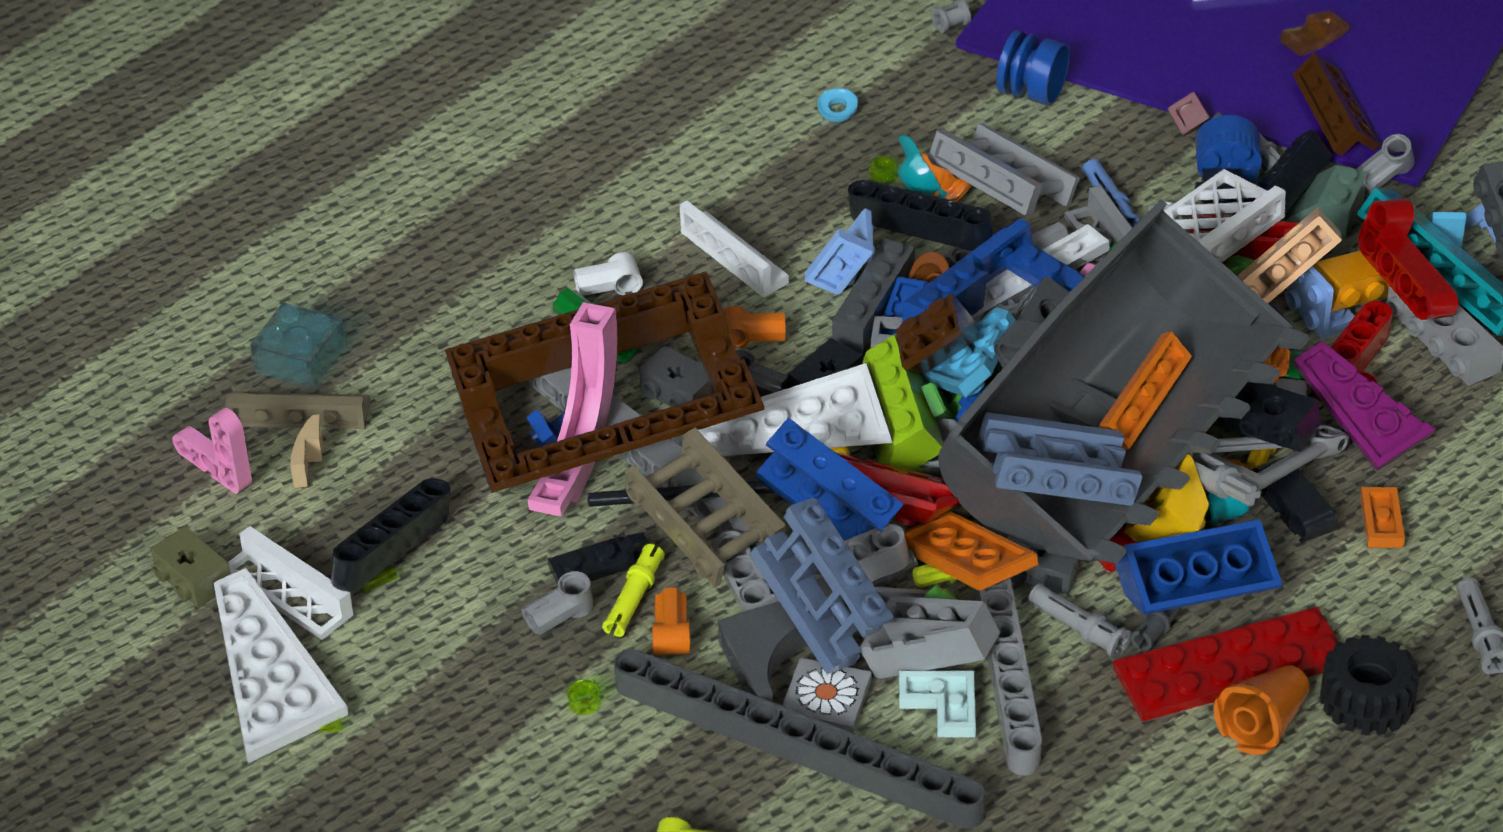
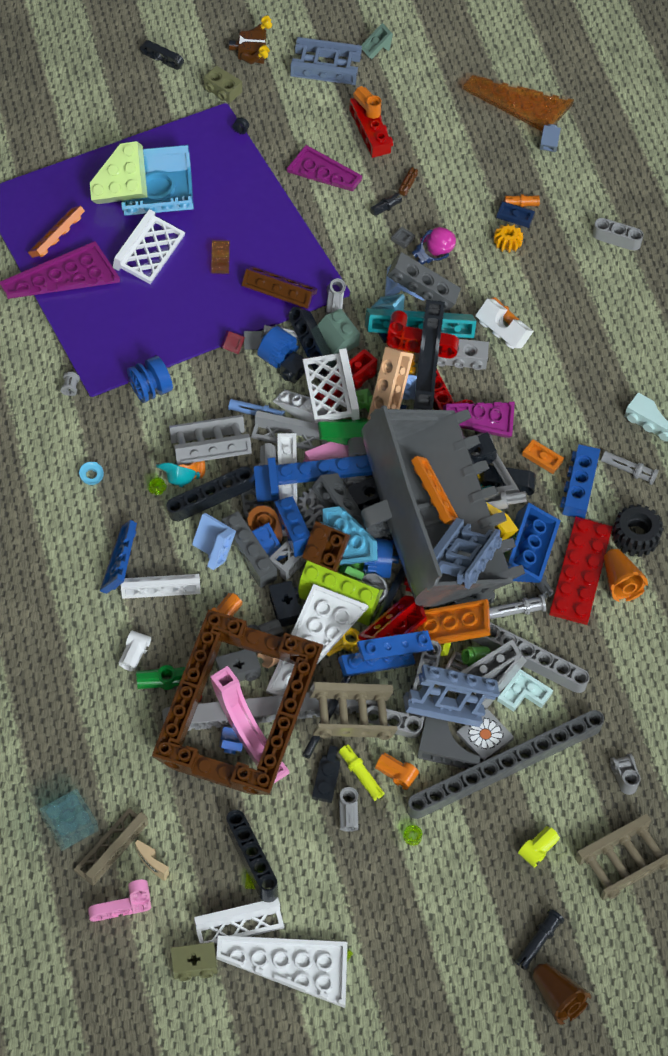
camera: 60 degrees left, 15 degrees up
none -> blue wing [100,520,137,594]
none -> black arch [413,300,445,410]
none -> blue brick [560,444,601,519]

